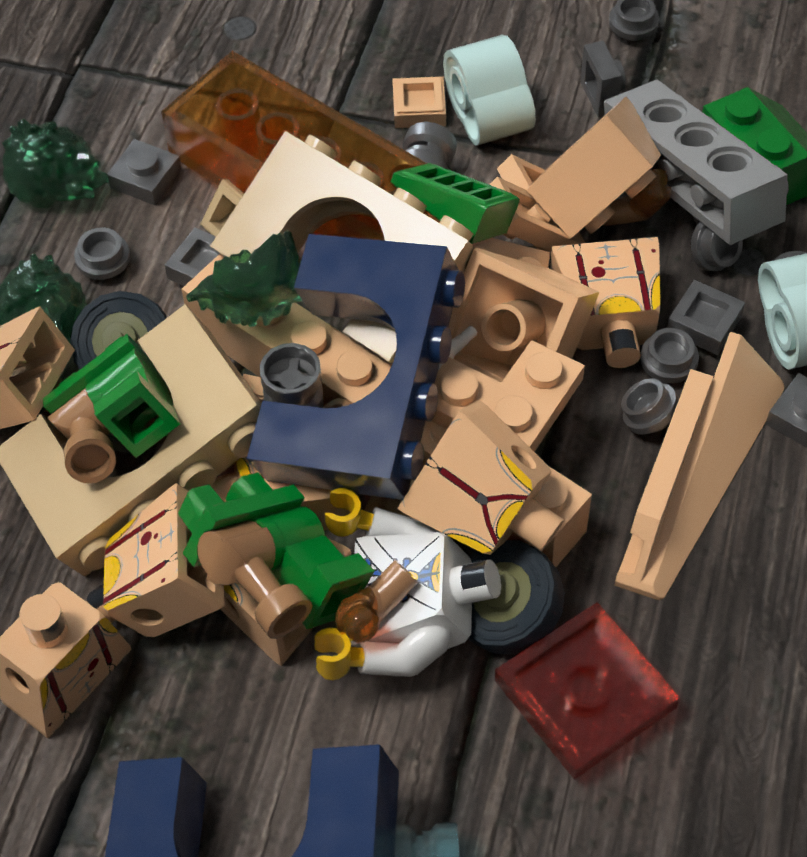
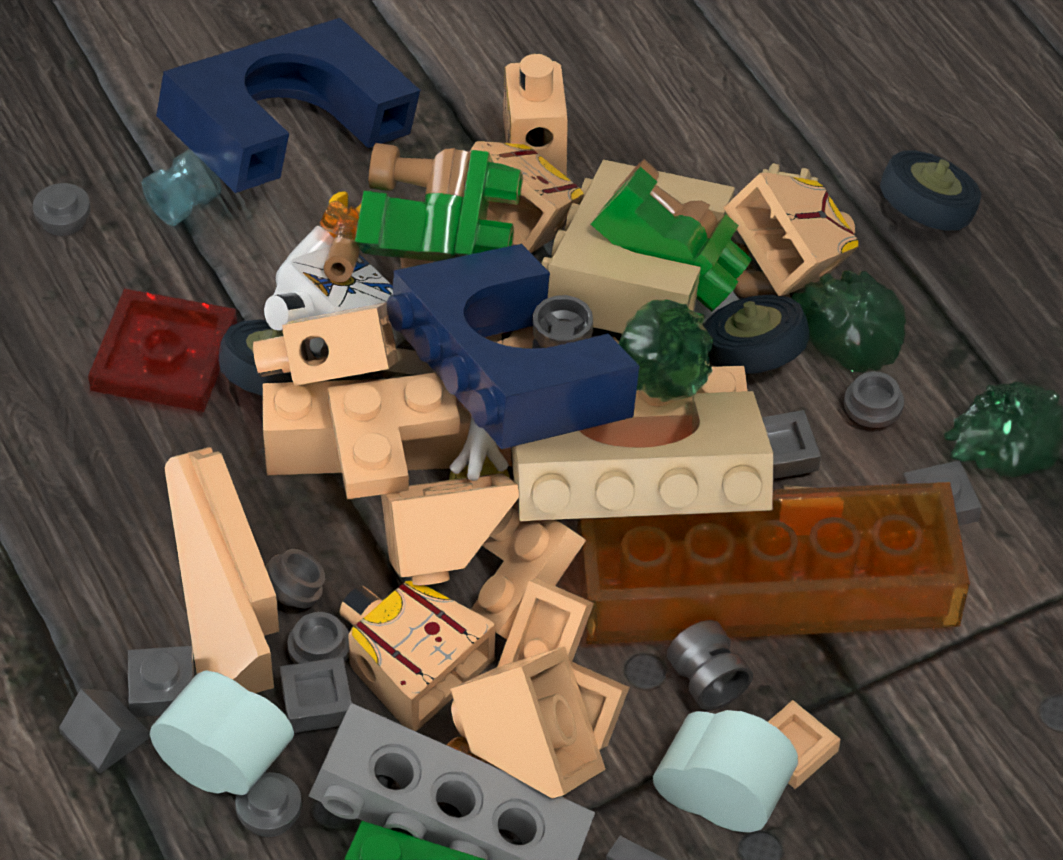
camera: 135 degrees right, 5 degrees down
green slope [391,163,520,244] -> none

